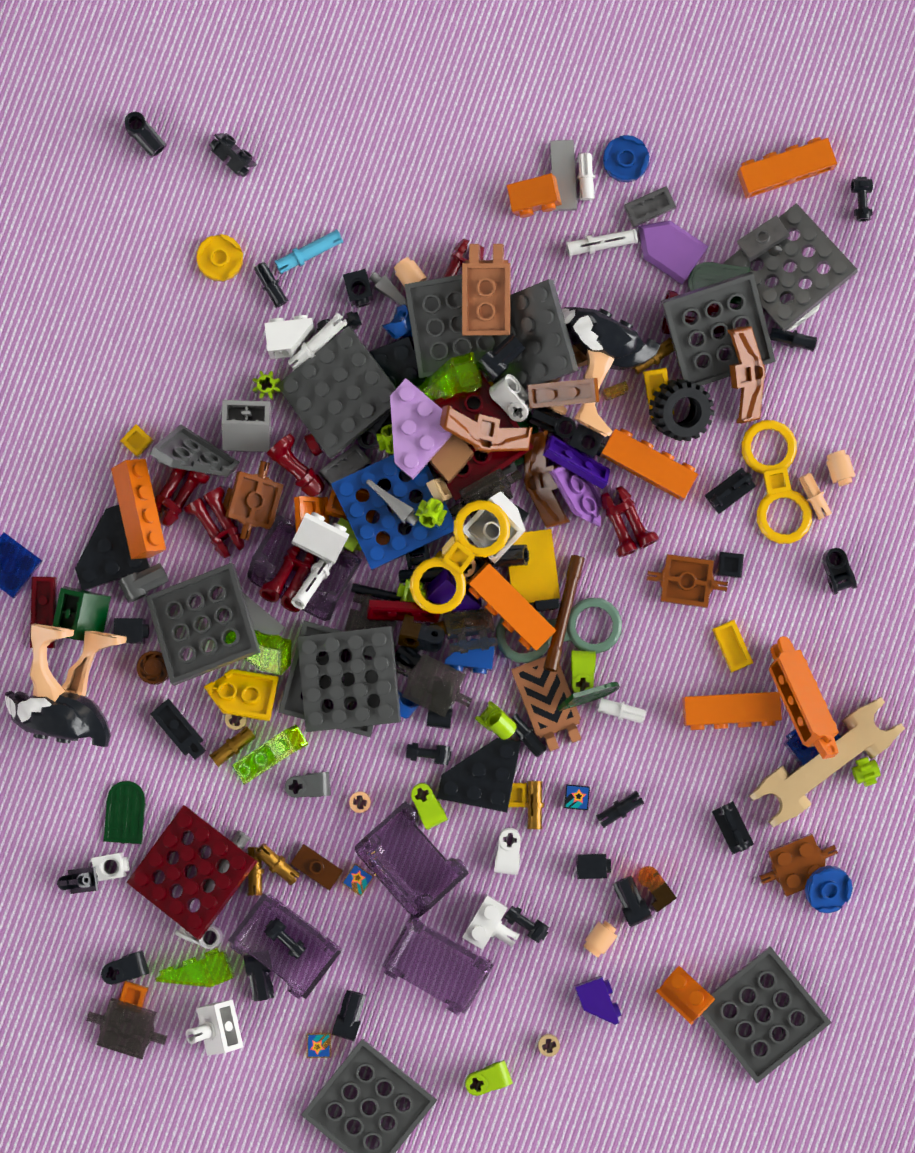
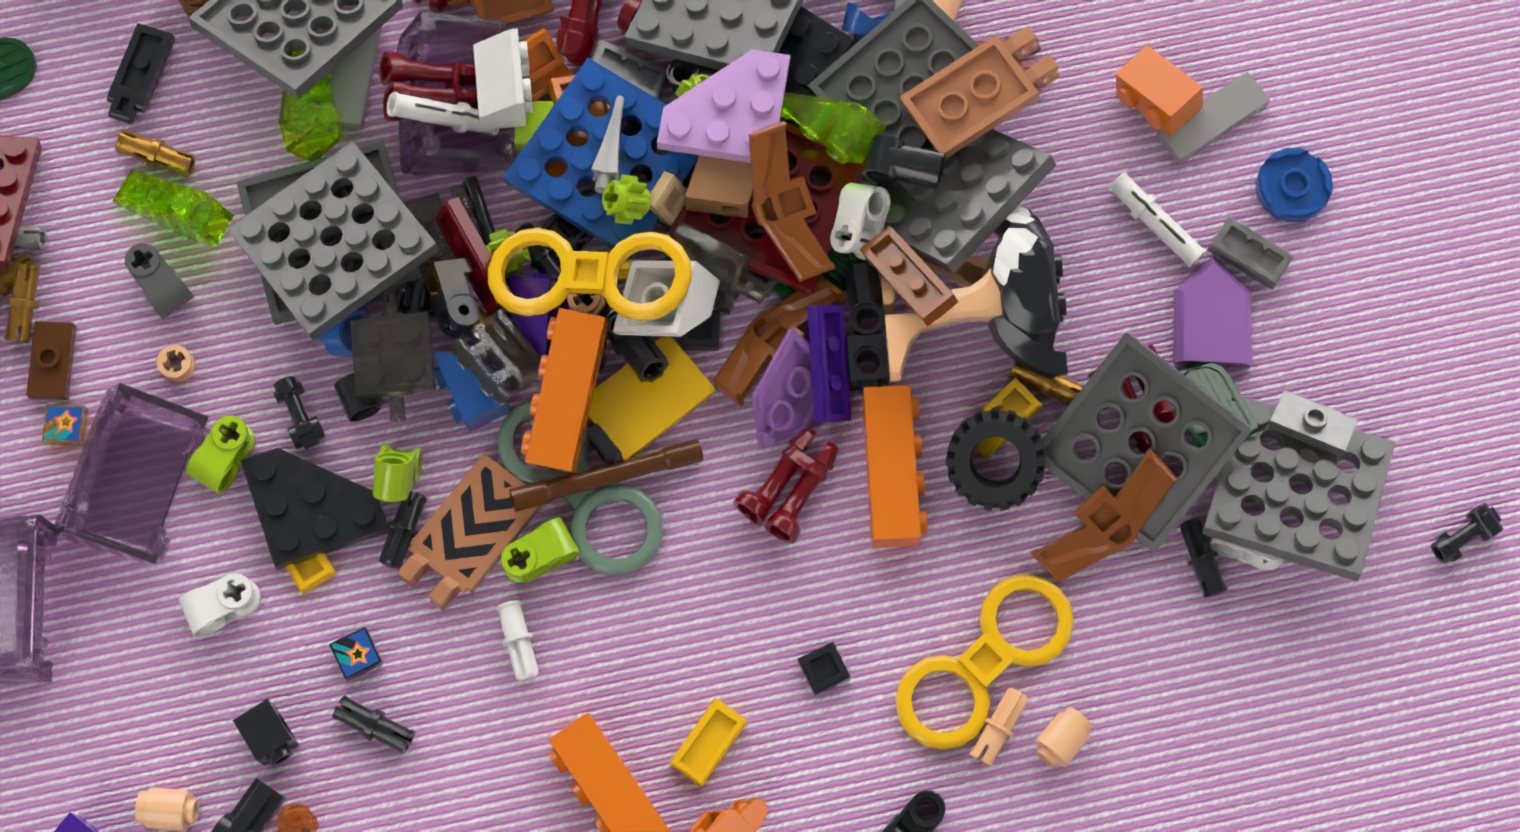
camera: 60 degrees right, 10 degrees down
yellow tile [204,669,279,721] -> none
tan bush [225,714,247,730] -> none
white brick [462,895,520,950] -> none
black bar [504,906,549,943] -> none
pearl gold pin [525,781,544,829] -> none
dark green window [557,682,620,711] -> none
white axle [577,153,595,201] -> none
clear yellow tile [603,381,629,401] -> none
dark orange plate [646,554,728,608] -> none
black hinge [705,468,756,514] -> none
orange brick [737,137,837,199] -> none

